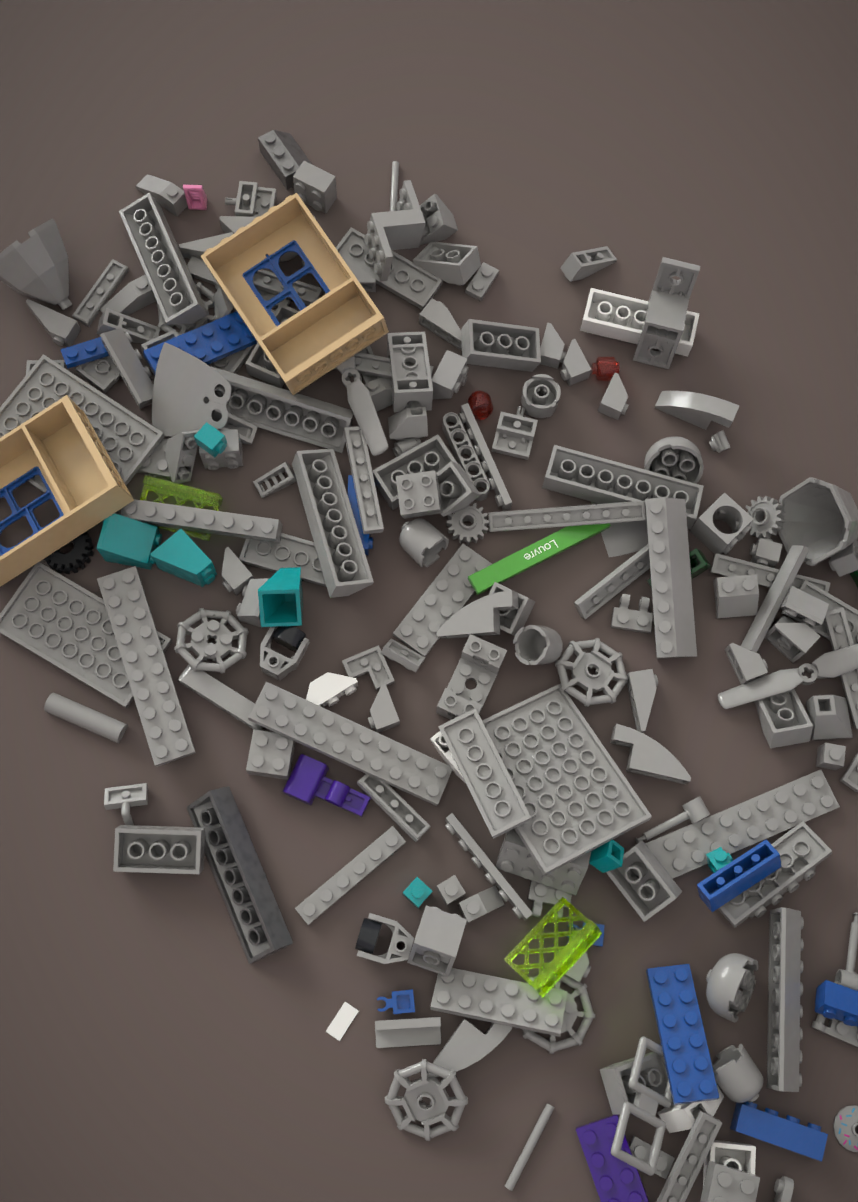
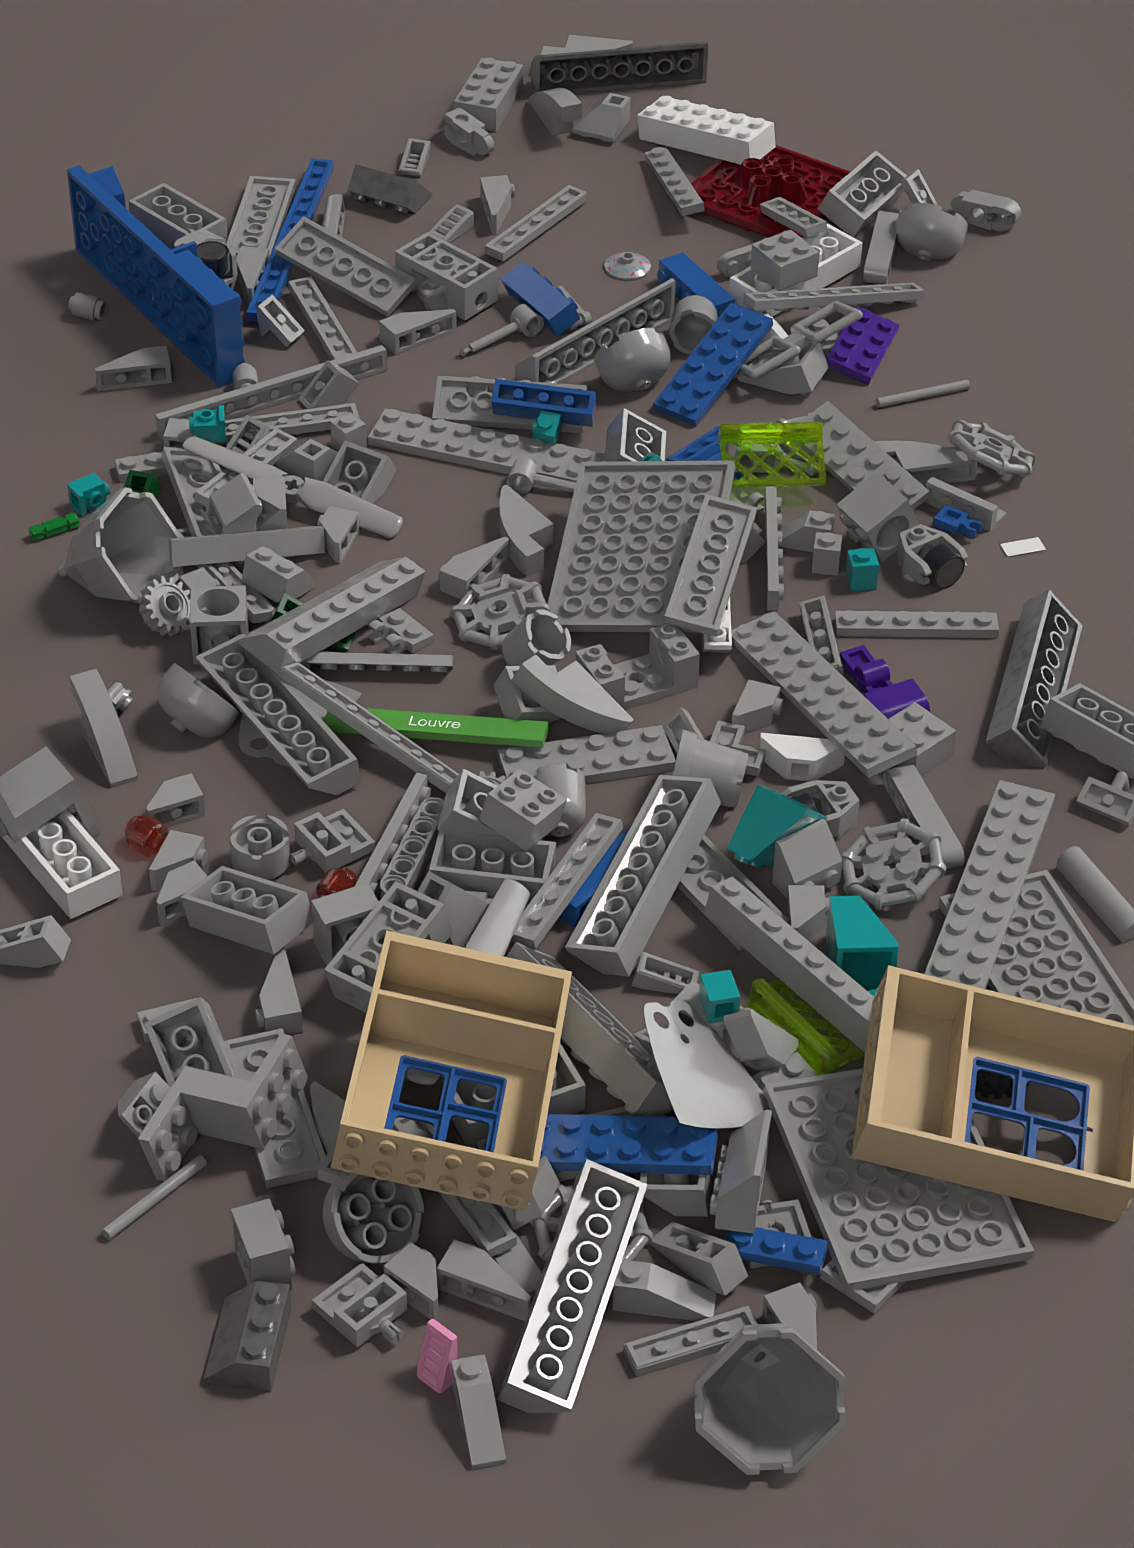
camera: 135 degrees left, 30 degrees down
none -> blue plate [666,426,737,461]
none -> light grey piece [672,729,748,808]

